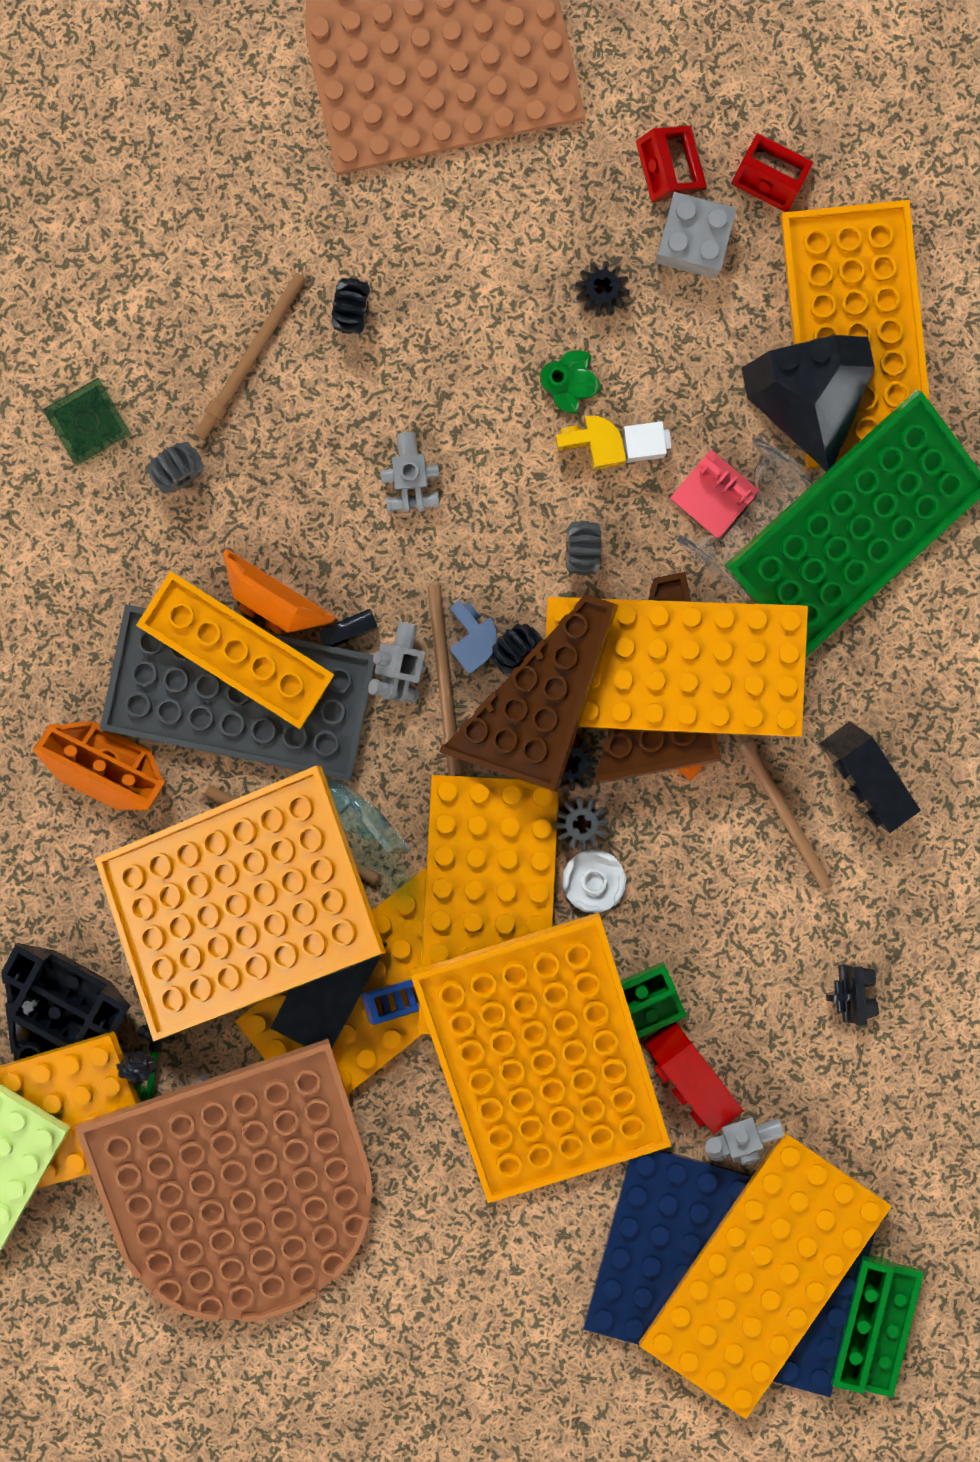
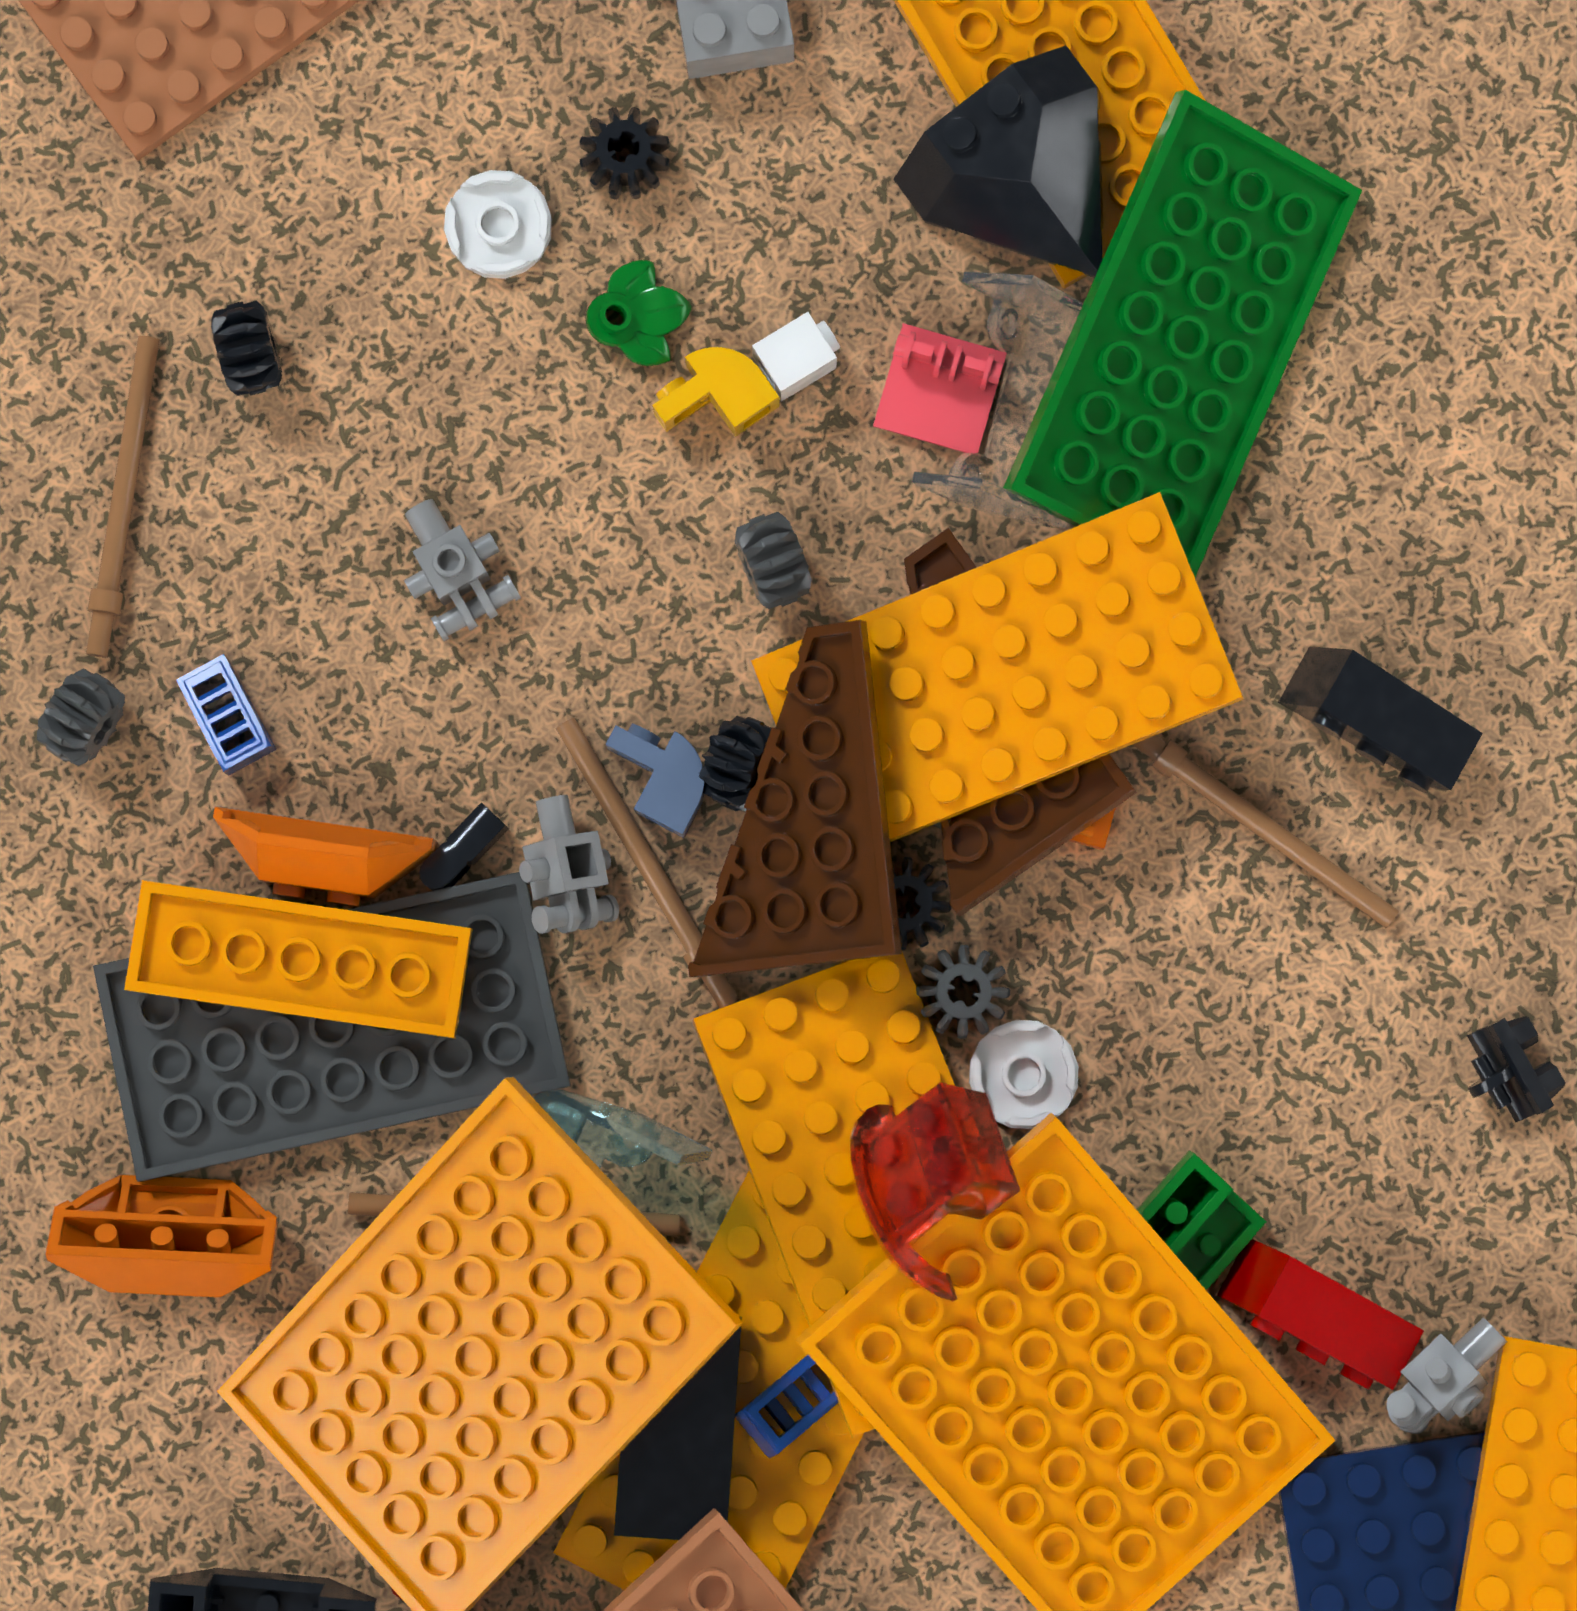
camera: 25 degrees left, 5 degrees down
none -> slope [176,654,277,776]
none -> white tile [444,170,552,279]
none -> clear red piece [850,1083,1020,1301]

